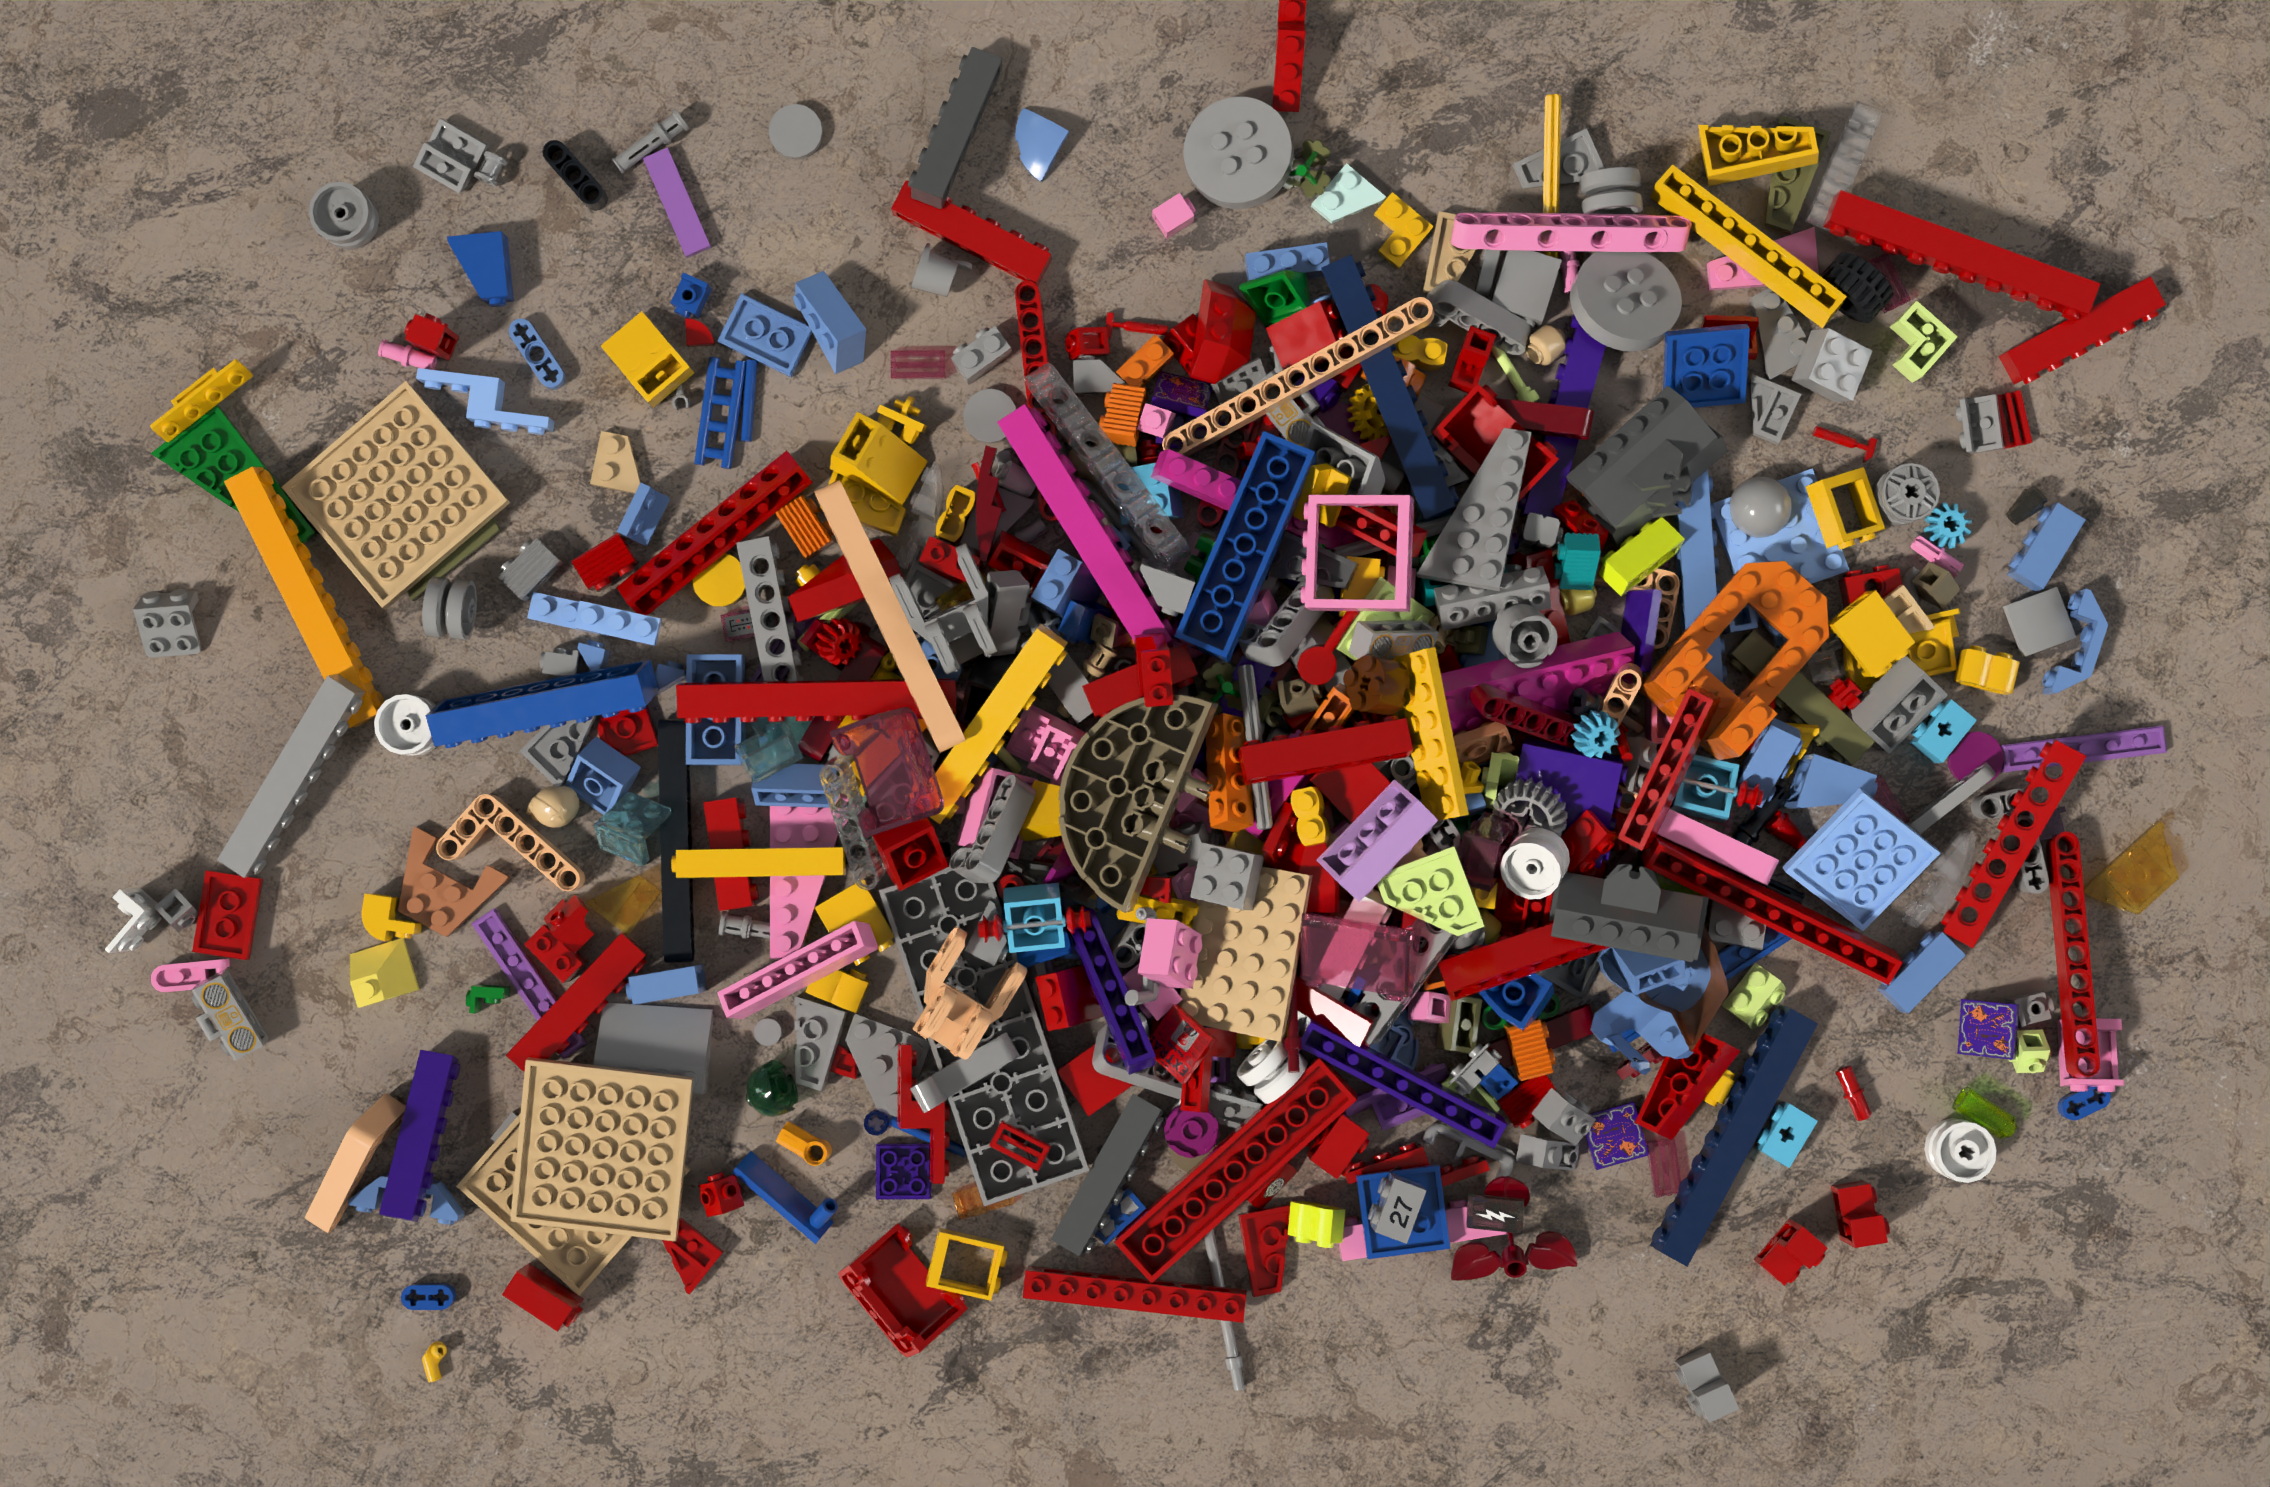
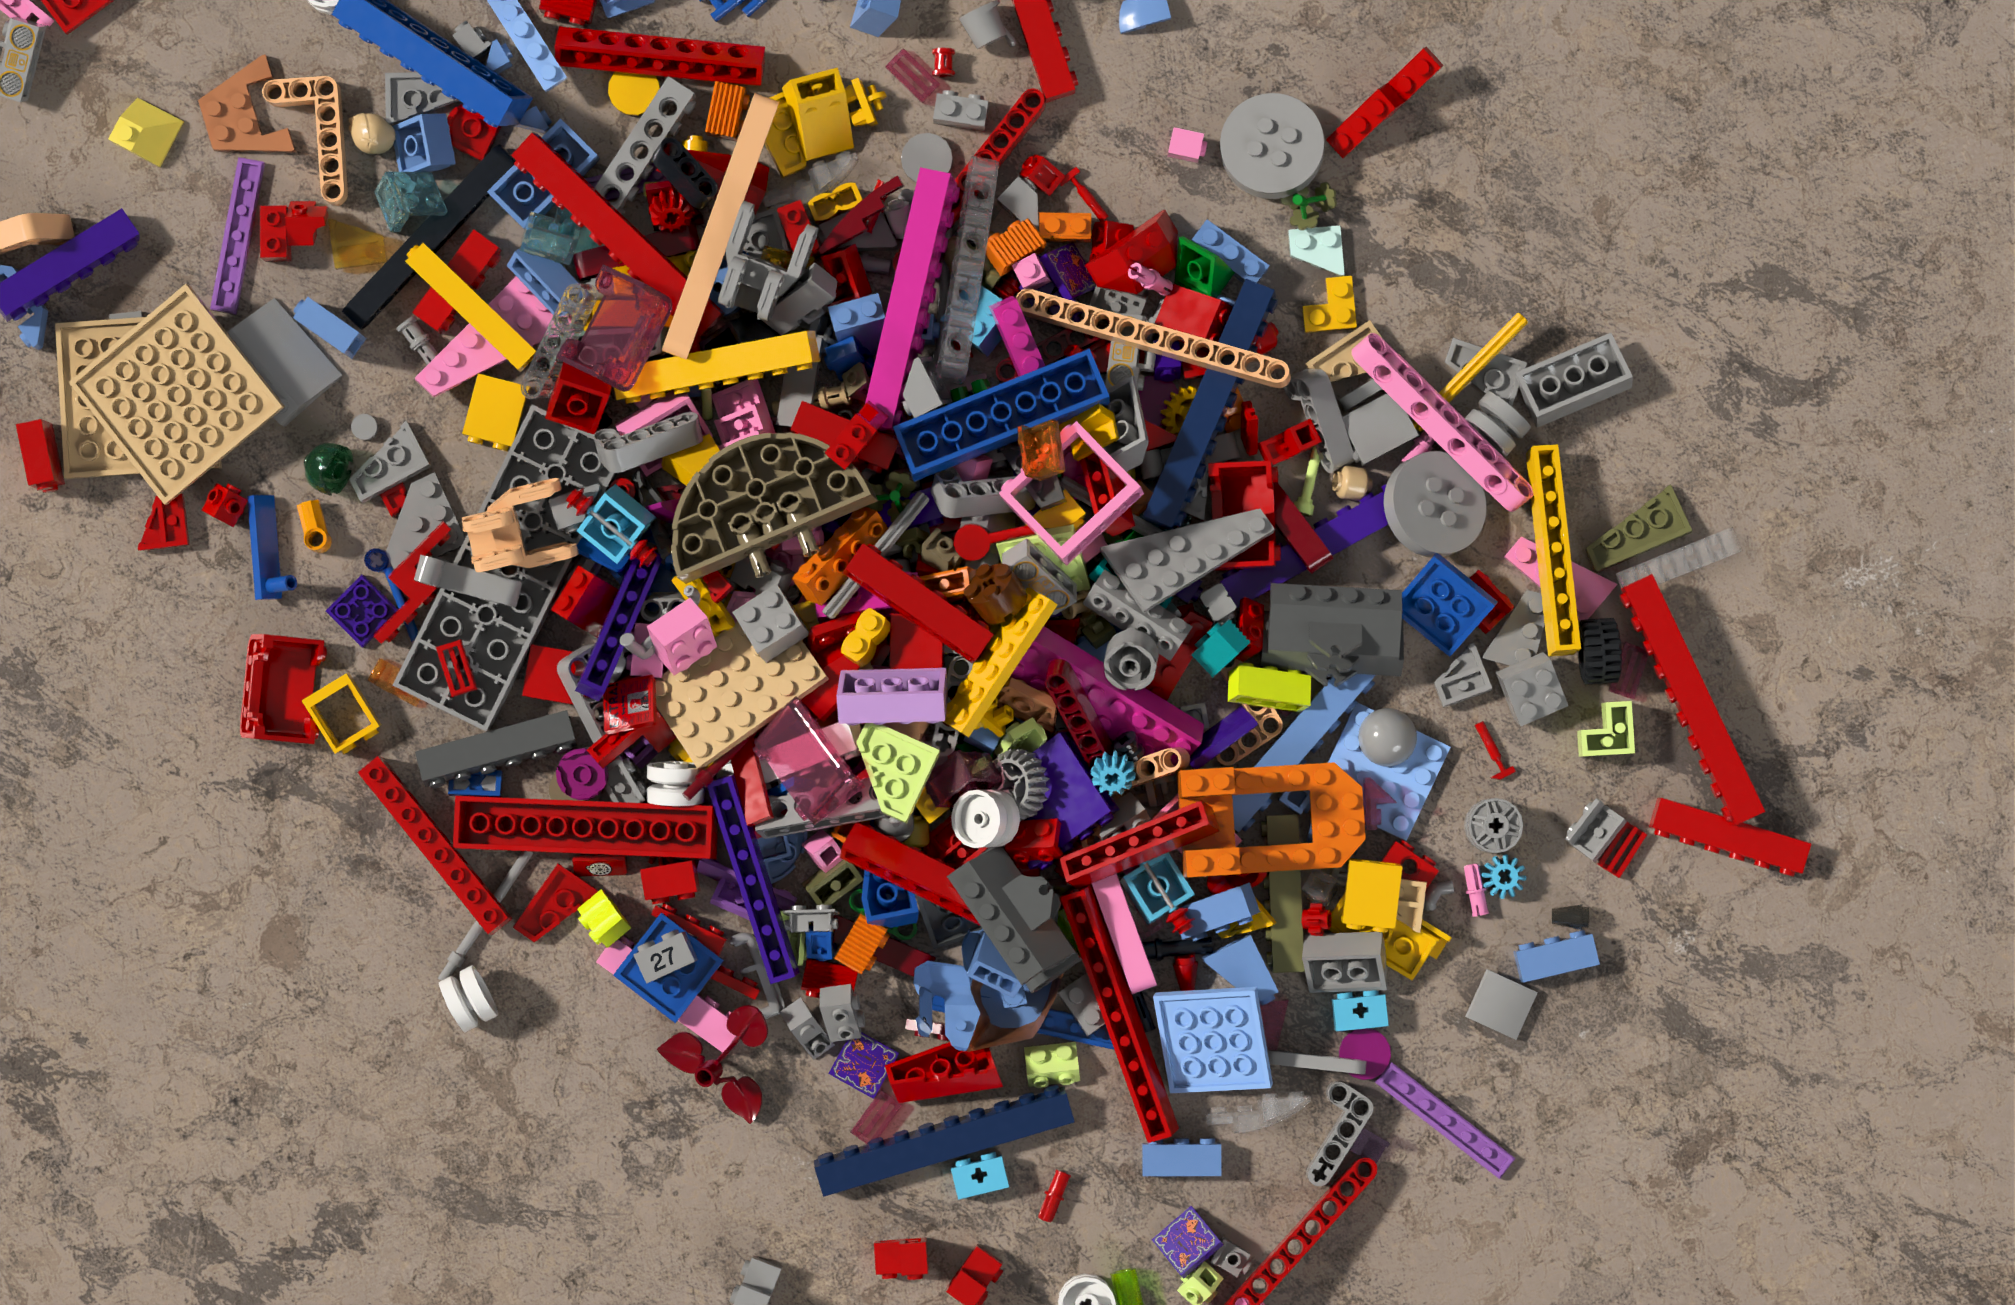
camera: 50 degrees right, 0 degrees up
yellow brick [361,893,422,941] -> none
green bracket [466,984,510,1014] -> none
red brick [506,931,647,1072] -> none
bright pink brick [717,921,879,1019] -> none
tile [720,609,778,642] -> none
yellow brick [805,969,871,1013] -> none
yellow brick [1392,335,1448,371] -> none
clear smoke slope [1466,1193,1524,1233] -> none
light yellow head [1559,586,1597,615] -> none
red piece [1615,722,1633,762] -> none
yellow wedge [1698,125,1819,187] -> none
yellow brick [1703,1069,1736,1107] -> none
yellow window [1806,467,1885,550] -> none
dark tan brick [1912,561,1961,610] -> none
red brick [1941,739,2086,948] -> none
yellow brick [1953,645,2020,695] -> none
medium blue slope [2042,588,2108,695] -> none
clear yellow wing [2084,821,2179,915] -> none
none -> white wheel [439,965,498,1033]
none -> black beam [652,137,718,209]
none -> red bush [932,48,955,78]
none -> clear orange bracket [1017,419,1066,481]
none -> bright pink pin [1128,263,1173,296]
none -> red tile [1240,400,1258,456]
none -> clear pink slope [1363,777,1397,830]
none -> light grey slope [1515,333,1633,428]

